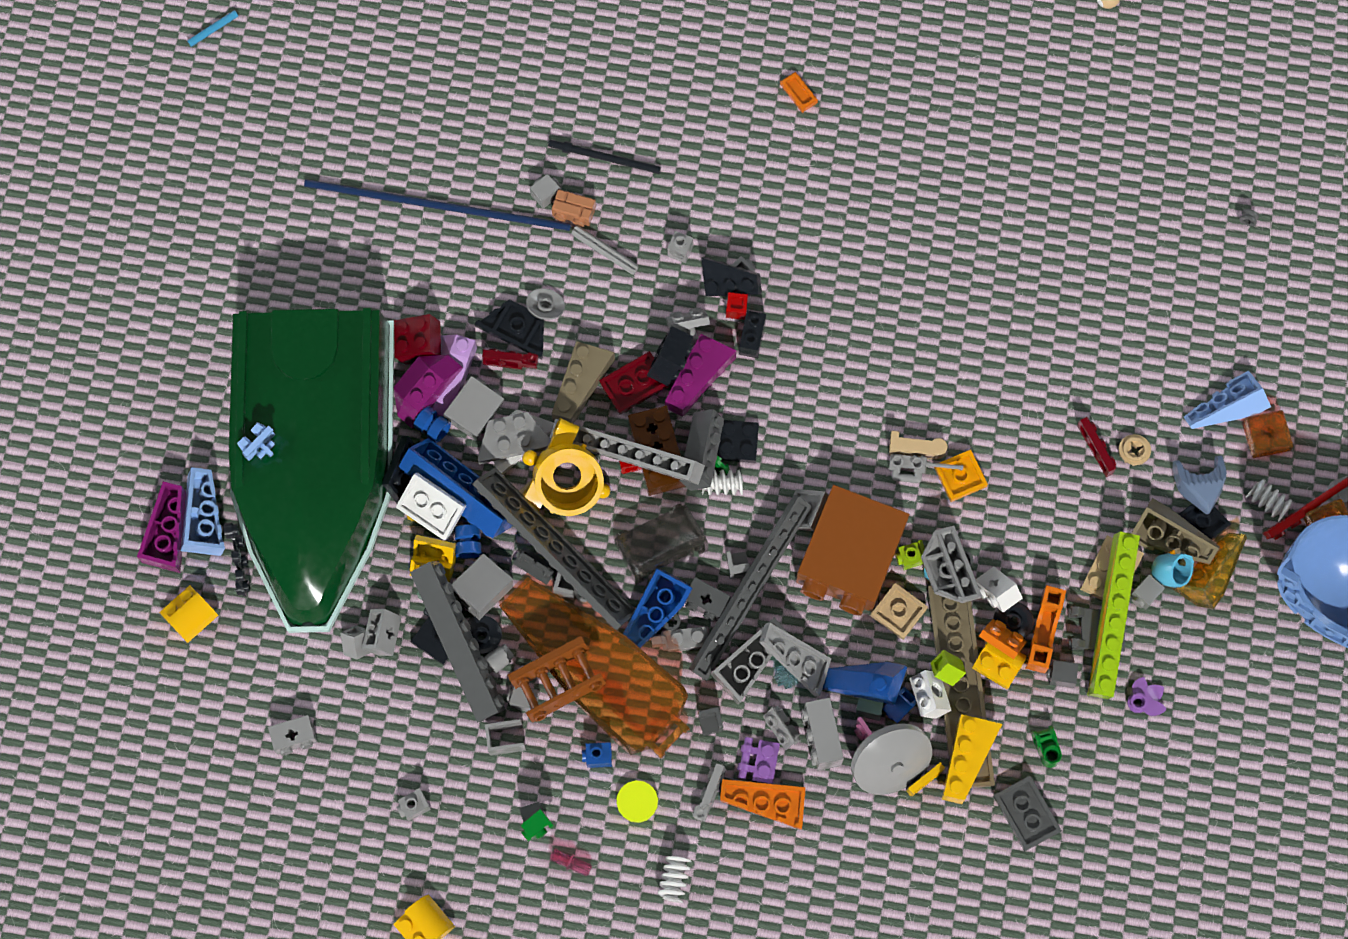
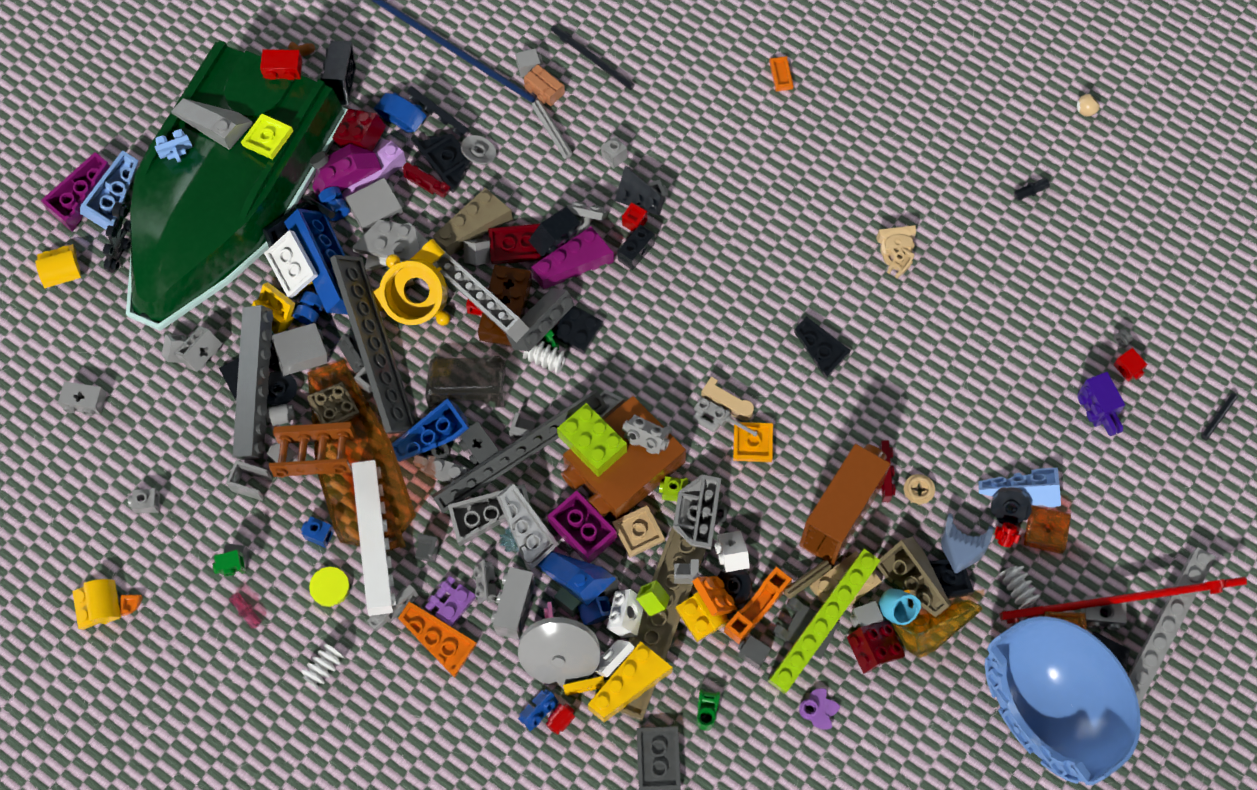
camera: 25 degrees right, 5 degrees down
none -> orange tile [120,595,143,616]
none -> light grey wedge [171,98,253,150]
none -> neon yellow plate [241,114,293,160]
none -> red brick [260,49,303,80]
none -> dark orange arm [288,42,315,57]
none -> black bar [303,195,335,219]
none -> dark tan tile [307,382,360,424]
none -> dark grey tile [310,151,329,169]
none -> black brick [320,41,356,105]
none -> white brick [352,460,396,616]
none -> blue brick [373,92,427,133]
none -> black wing [407,86,471,137]
none -> light grey panel [464,239,490,265]
none -> blue hinge [518,689,559,732]
none -> red brick [545,703,575,735]
none -> magenta brick [547,490,617,563]
none -> lime brick [557,403,627,477]
none -> white plate [594,640,634,677]
none -> light grey brick [622,415,672,454]
none -> light grey panel [674,559,699,584]
none -> dark tan axle [784,560,832,599]
none -> black wing [794,316,851,379]
none -> dark orange brick [799,443,891,566]
none -> dark red bracket [846,620,905,674]
none -> tan piece [876,225,916,279]
none -> black plate [991,487,1032,526]
none -> red gear [994,523,1020,547]
none -> black axle [1014,177,1050,201]
none -> dark purple brick [1078,372,1125,436]
none -> red brick [1113,347,1148,382]

